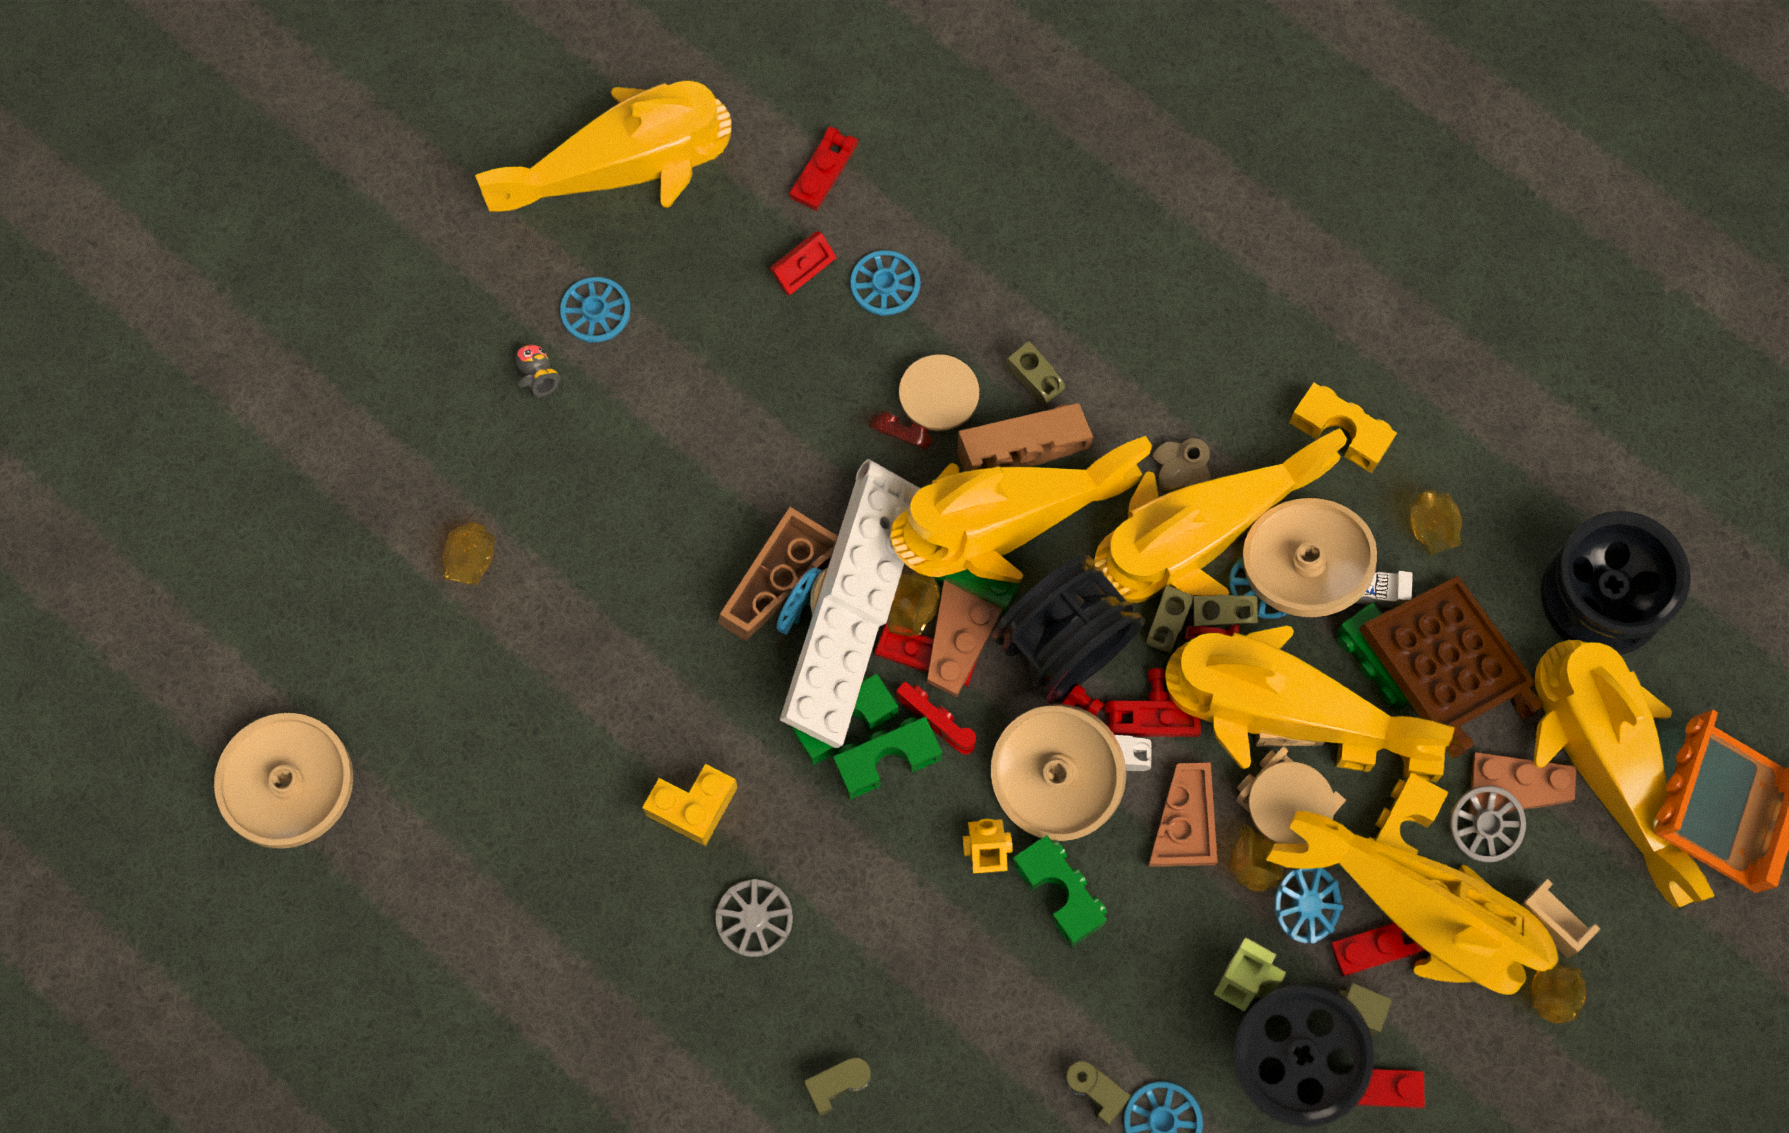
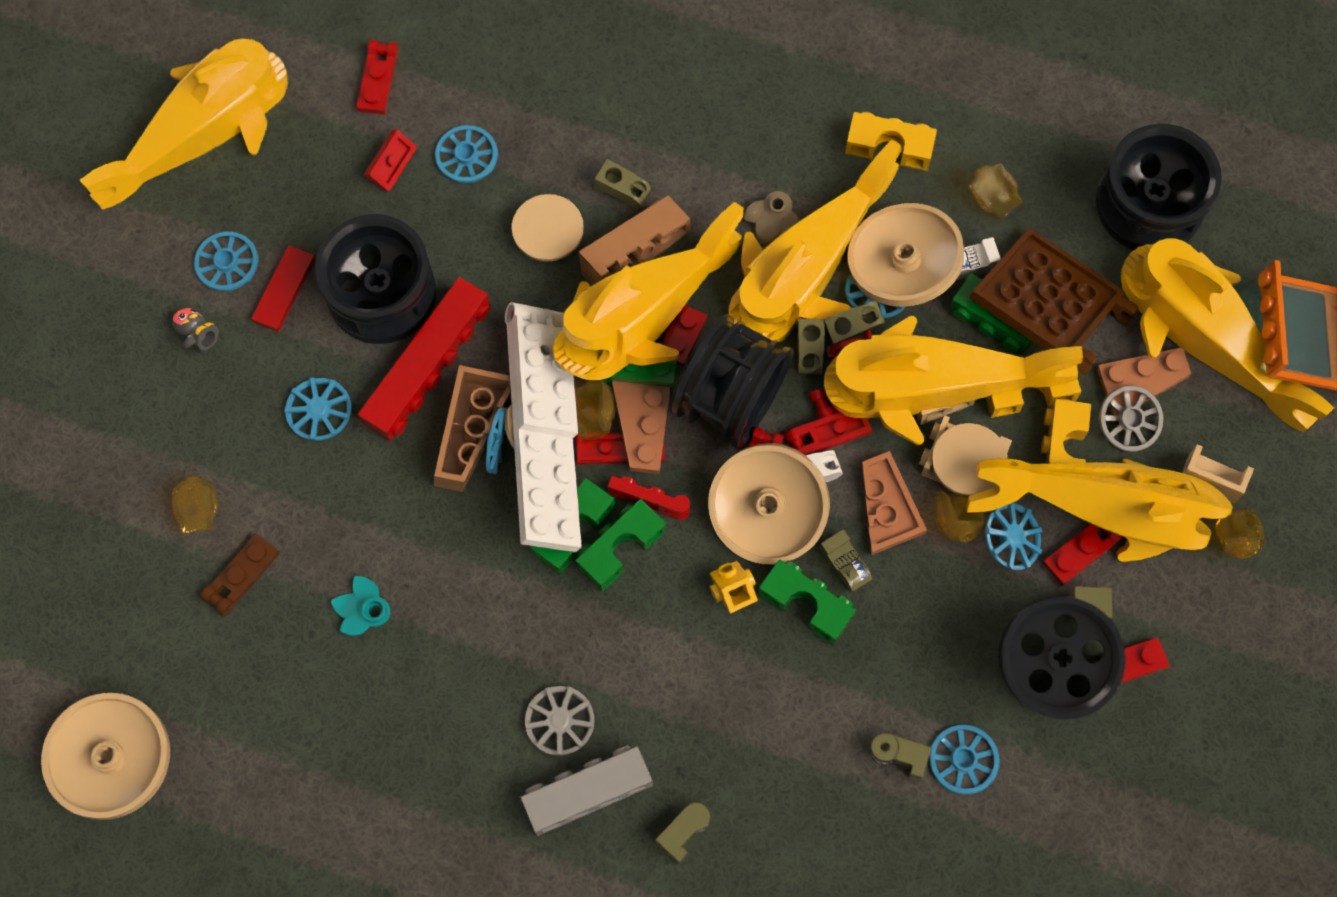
camera: 20 degrees left, 0 degrees up
yellow brick [642,764,738,846] -> none
clear red plate [869,411,933,451] -> none
yellowish green brick [1214,937,1286,1012] -> none
none -> reddish brown plate [200,533,280,617]
none -> red tile [251,245,316,332]
none -> dark azure wheel [285,377,352,441]
none -> black wheel [315,214,437,344]
none -> teal plate [331,576,390,636]
none -> red brick [358,277,491,442]
none -> light grey brick [521,745,653,836]
none -> red plate [662,305,708,367]
none -> olive leg [819,529,872,593]

